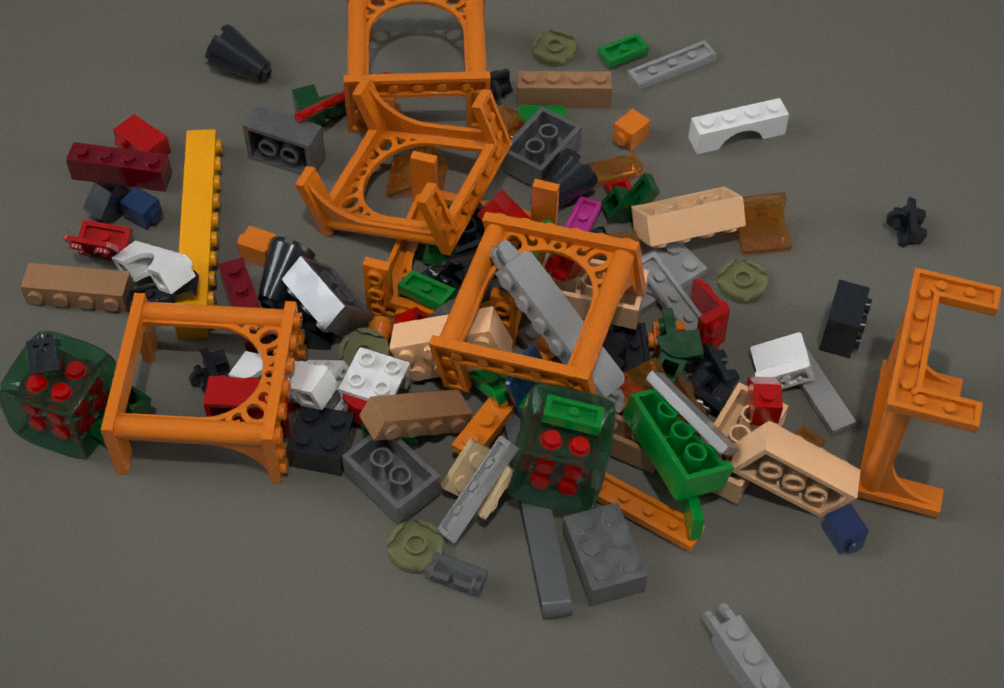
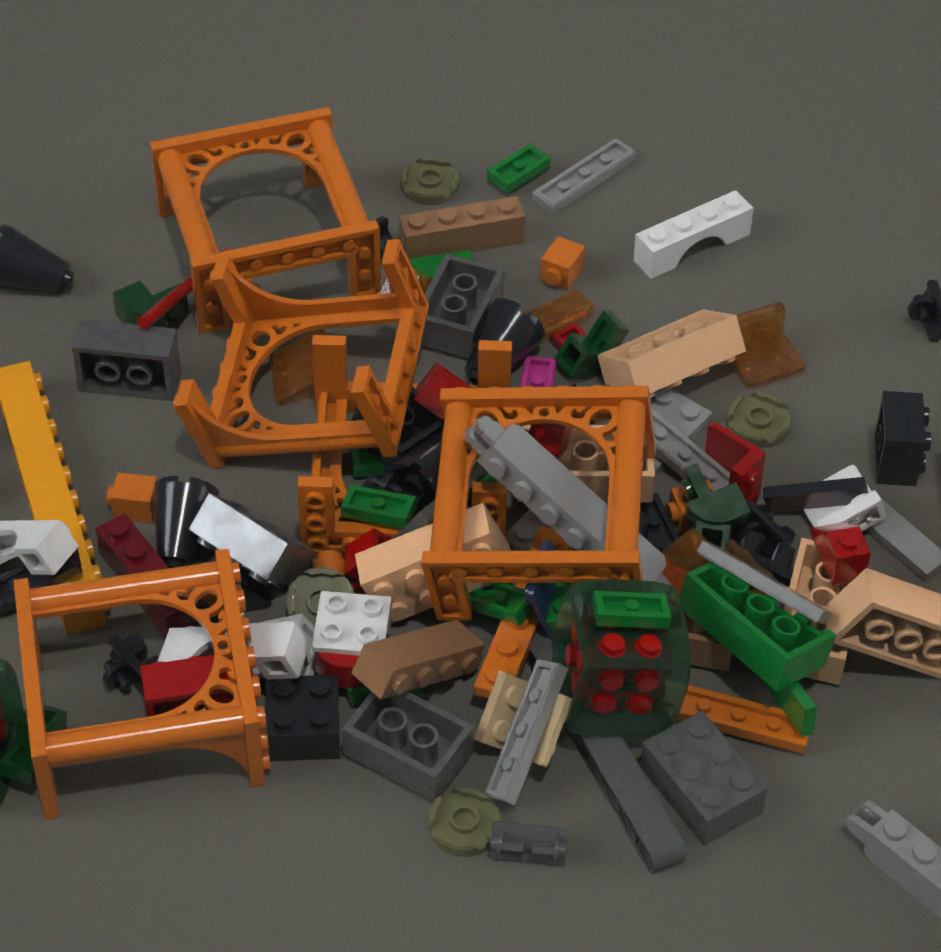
camera: 15 degrees left, 5 degrees down
none -> black tile [763,477,869,512]

